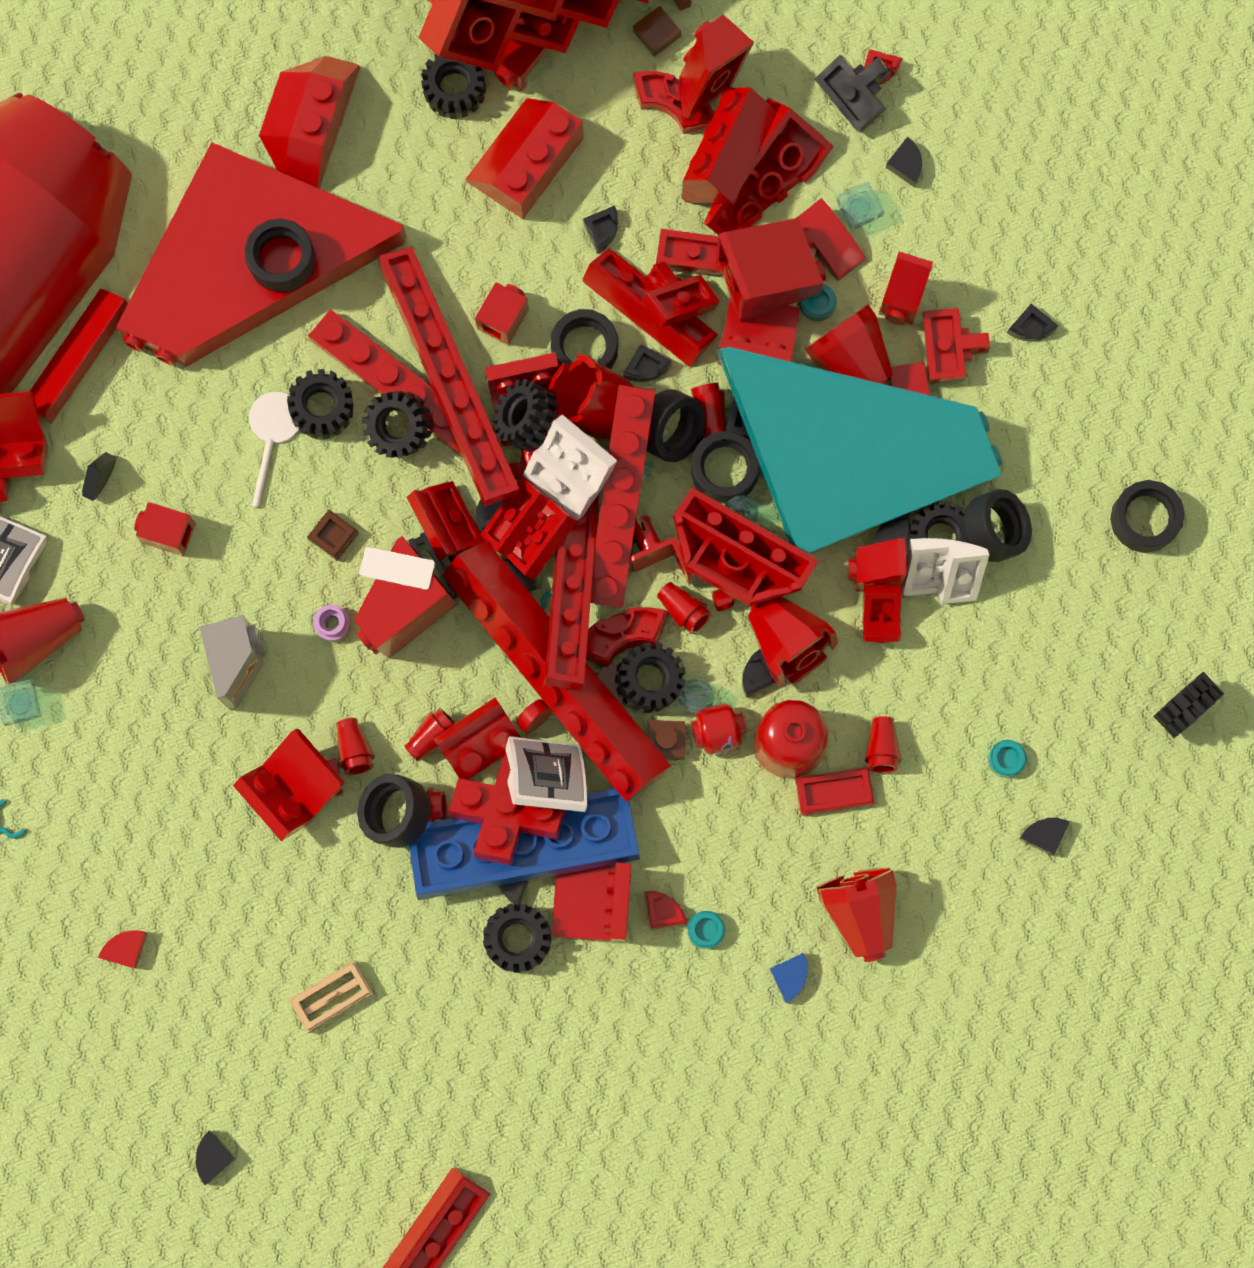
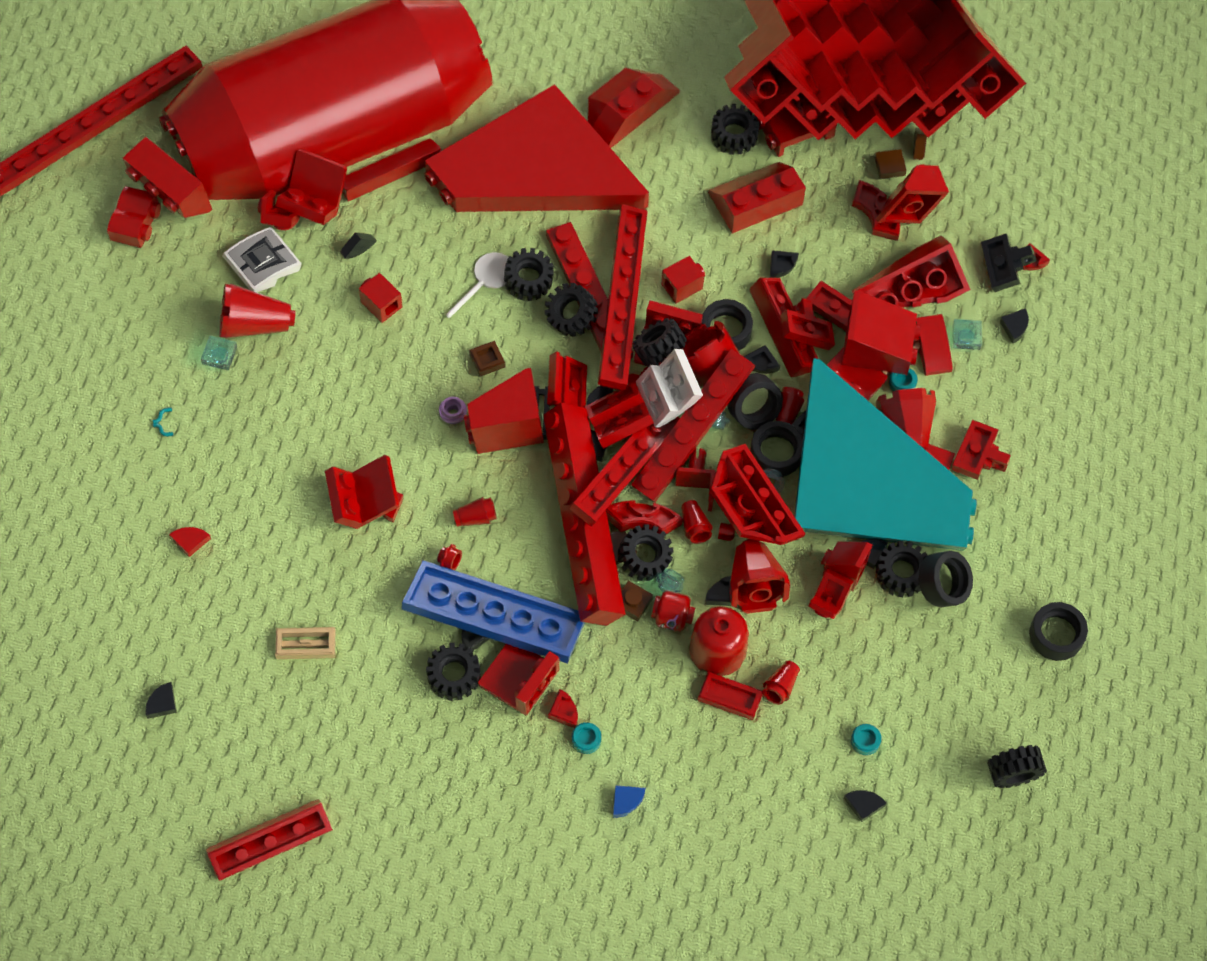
camera: 25 degrees right, 15 degrees down
light grey slope [200,615,267,710] -> none
black tyre [244,218,316,292] -> none
red cone [336,718,375,775] -> none
black tyre [357,774,431,848] -> none
white sticker [359,547,435,590] -> none
red plate [433,698,521,780] -> none
red plate [448,753,566,866] -> none
slope [505,737,587,812] -> none
red tile [517,699,552,734] -> none
red slope [681,87,777,204] -> none
red cone [816,867,897,962] -> none
red slope [879,251,933,325] -> none
white slope [901,538,989,604] -> none
black tile [1007,304,1058,341] -> none

